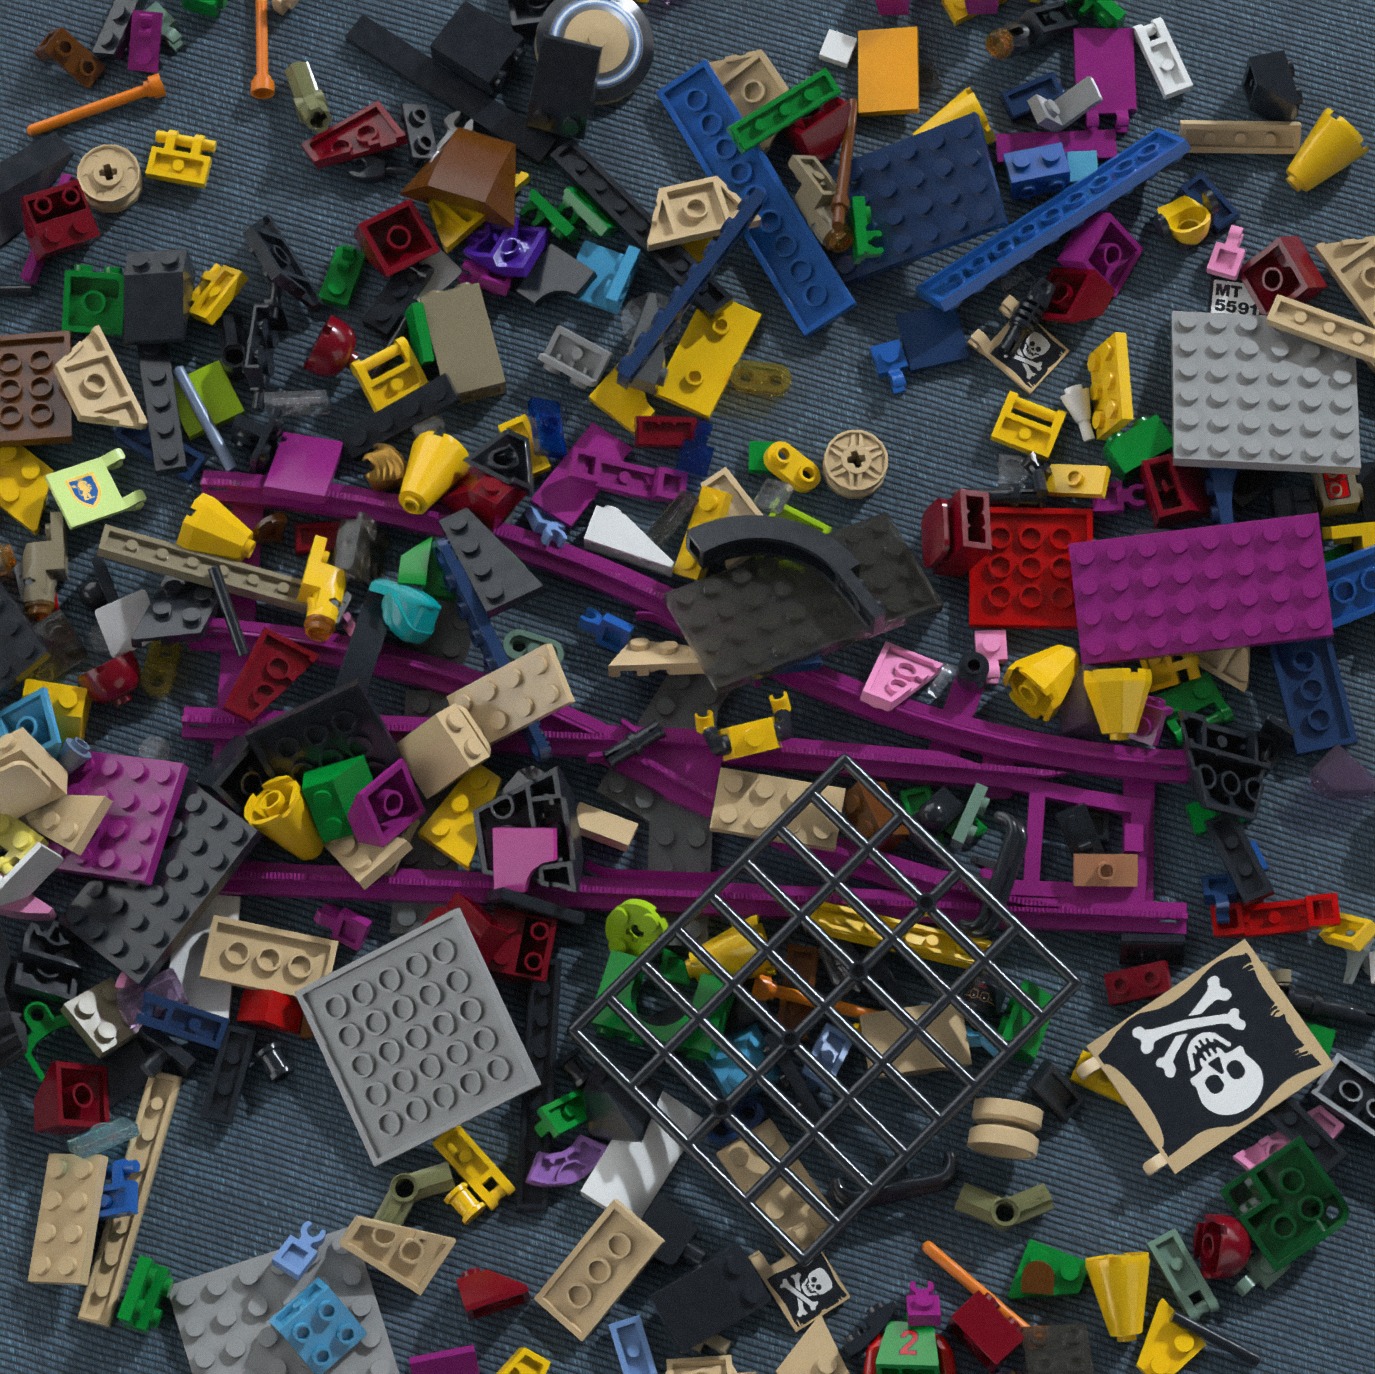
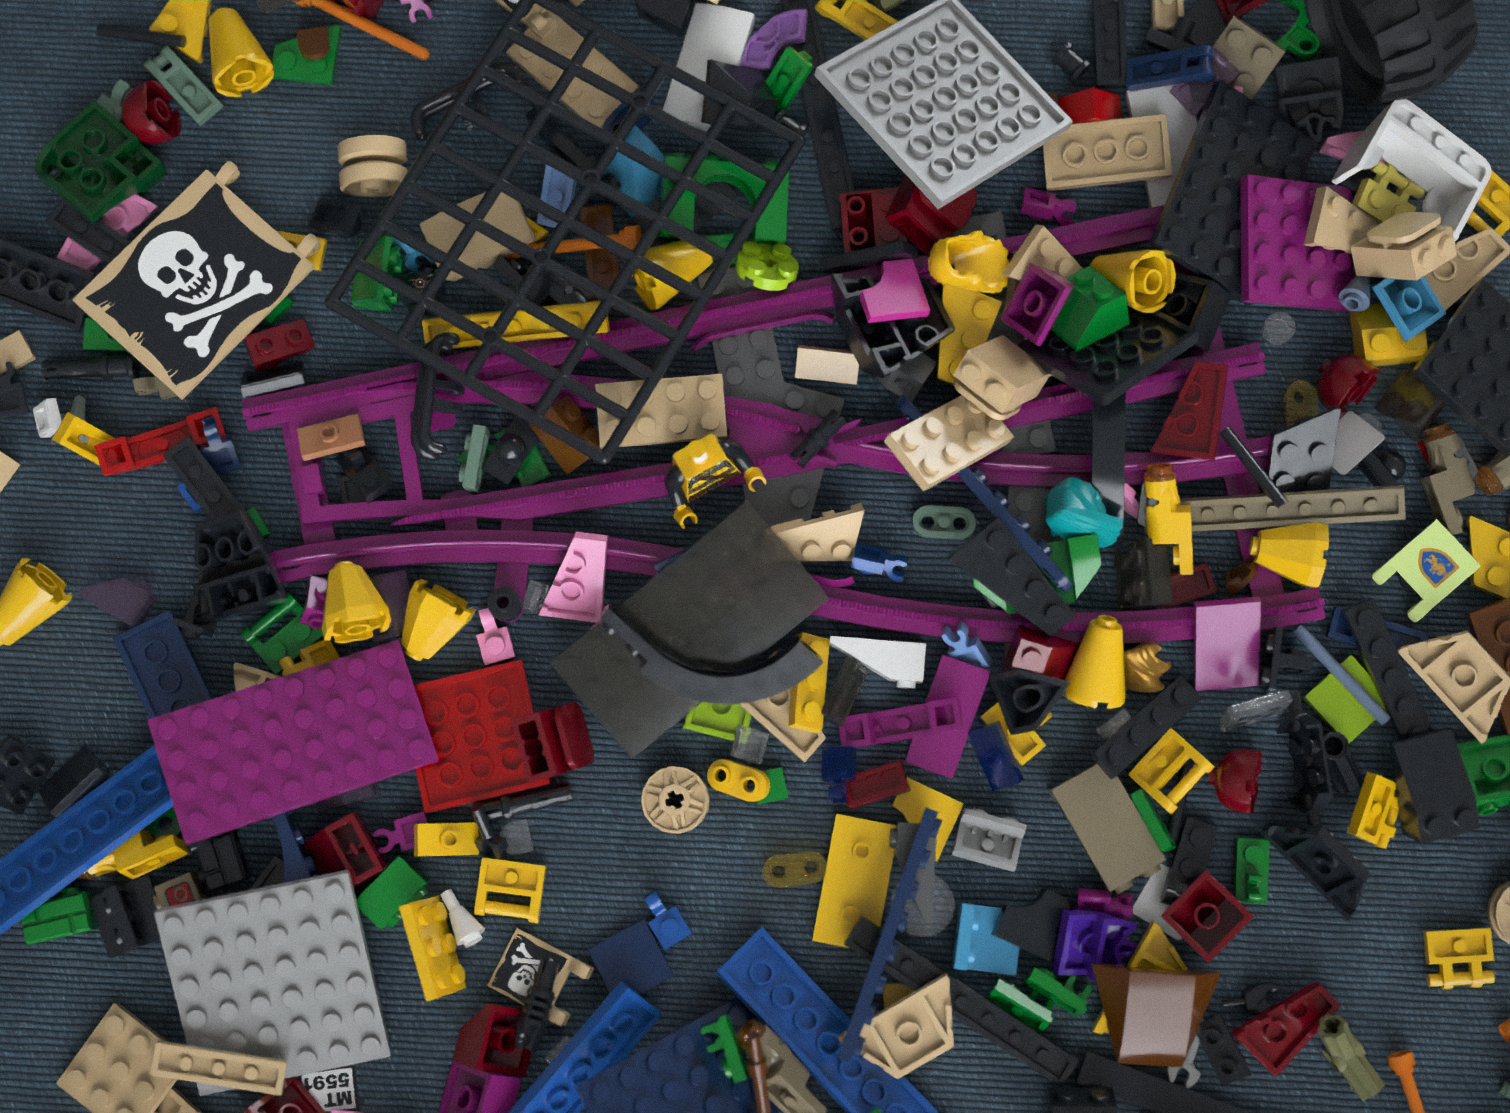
camera: 170 degrees right, 10 degrees up
olive piece [954,1182,1055,1232] -> none
none -> yellow piece [928,230,1009,294]

